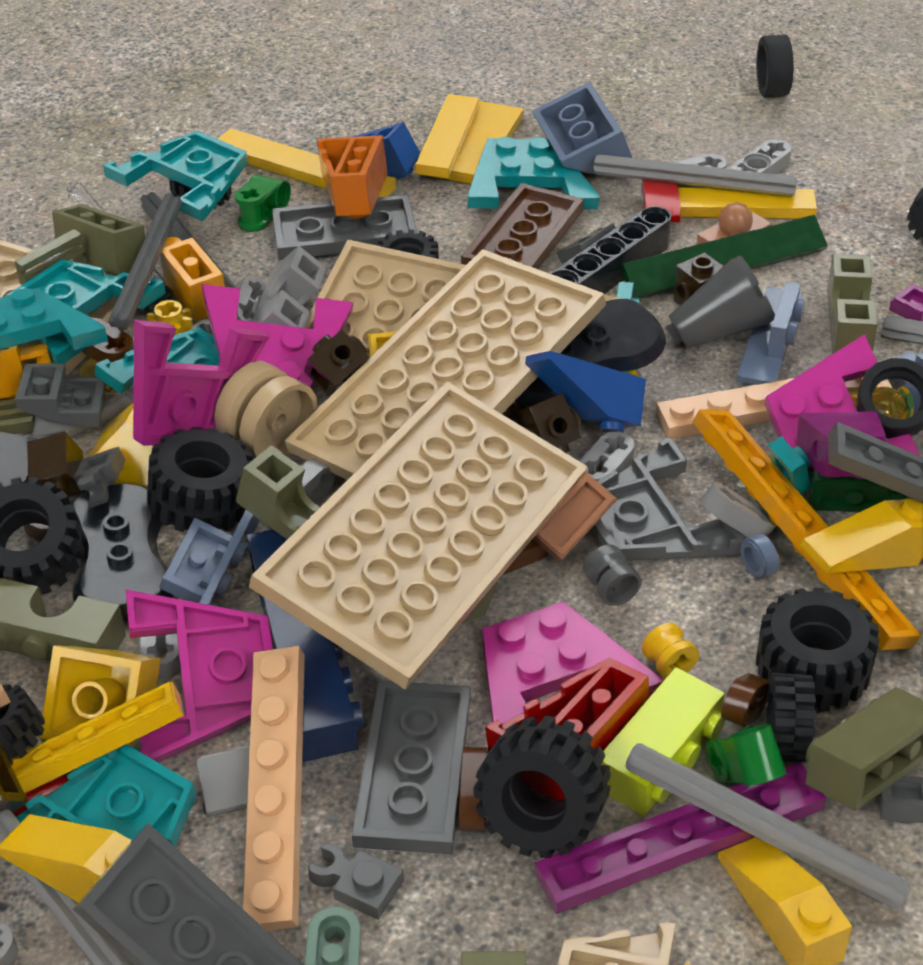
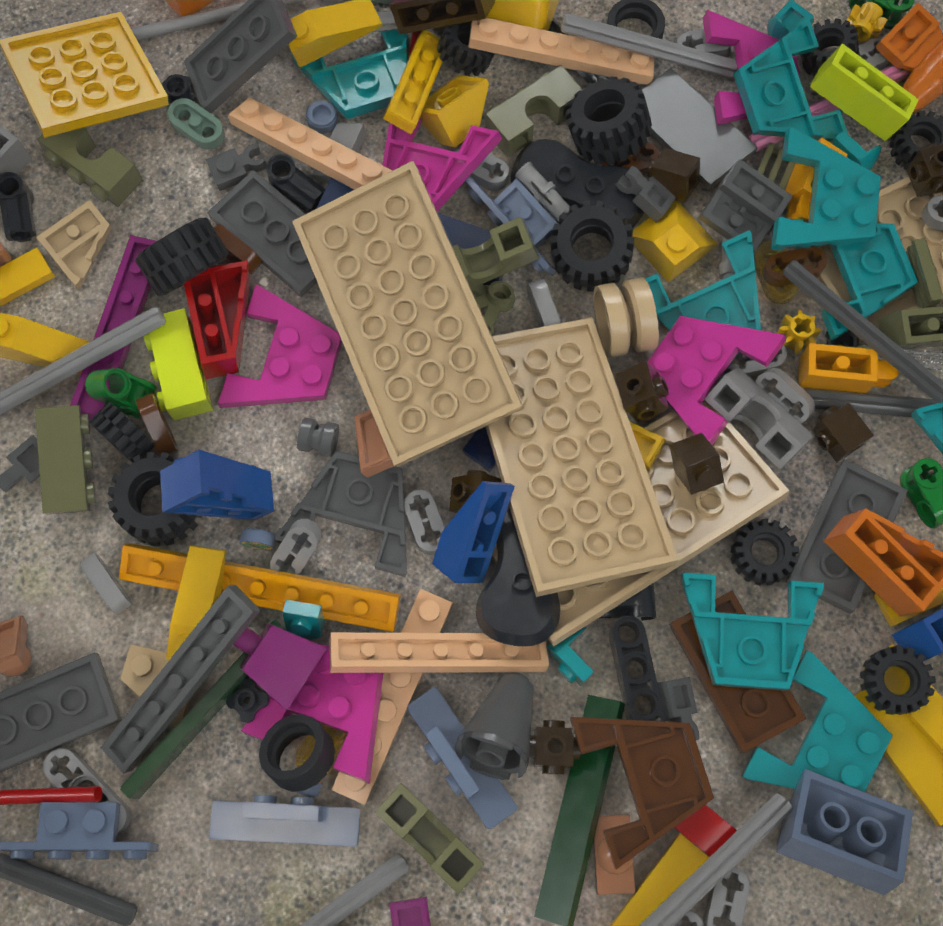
camera: 125 degrees right, 30 degrees up
dark pink wing [133,320,270,446] -> none
yellow wheel [641,622,699,680] -> none
none -> blue wedge [160,449,274,520]
none -> black piece [266,154,325,213]
none -> sand blue tile [306,100,338,134]
none -> light nougat plate [329,632,549,673]
none -> light grey pin [515,162,570,223]
none -> reddish brown wing [570,717,714,870]
none -> dark brown brick [669,433,724,495]
none -> teal wing [681,572,824,691]
none -> dark brown brick [812,403,874,463]
none -> black tyre [860,645,936,715]

